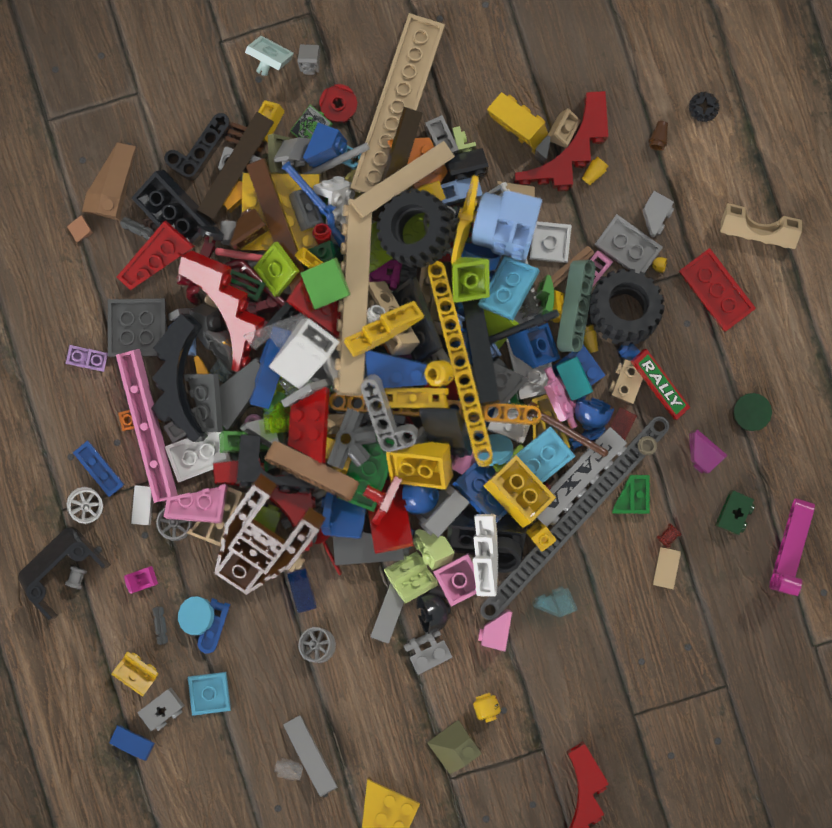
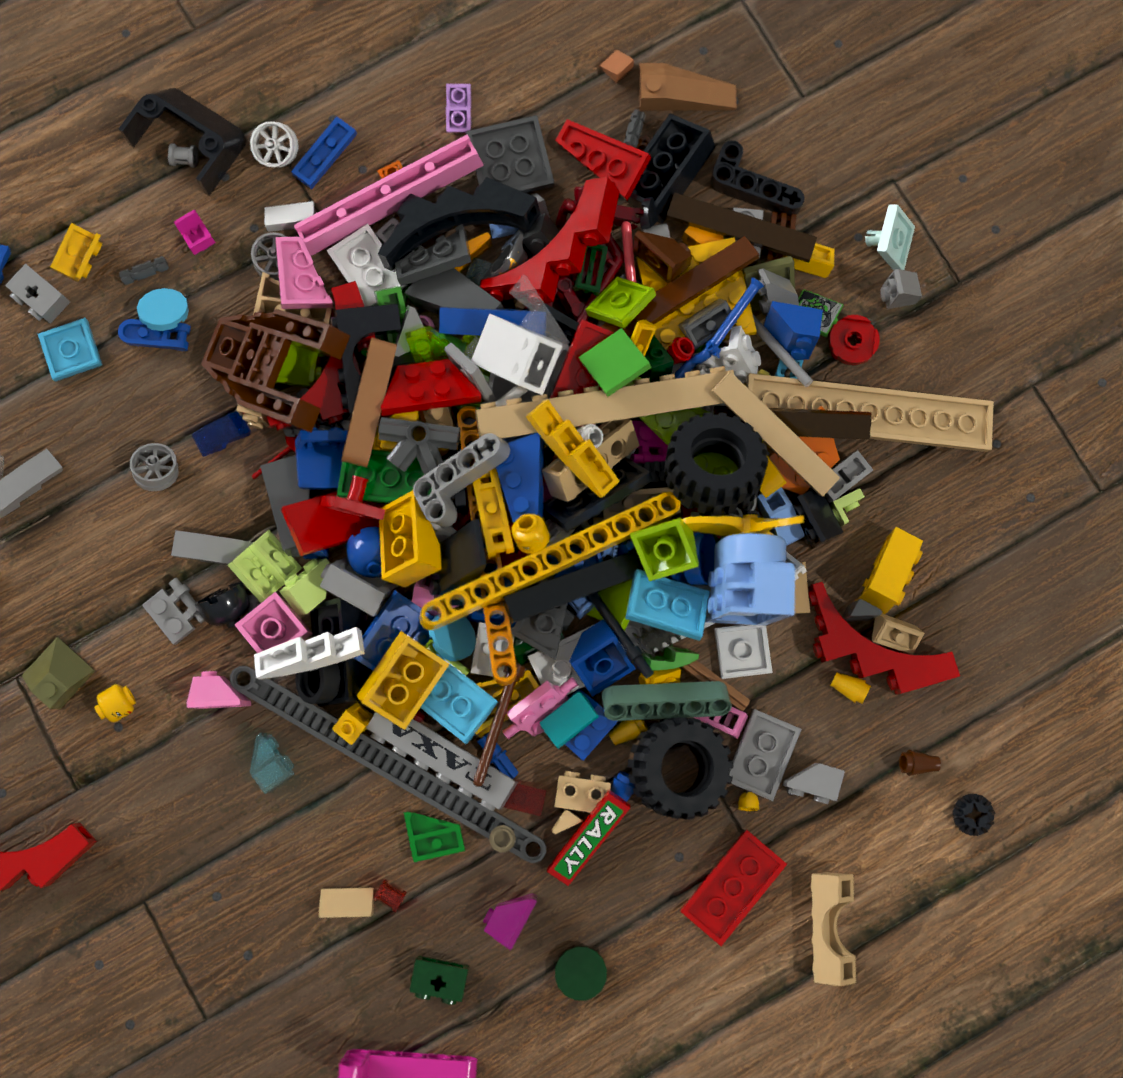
camera: 70 degrees right, 5 degrees down
blue cylinder [574,396,614,431] -> none
none -> tan slope [552,809,583,834]

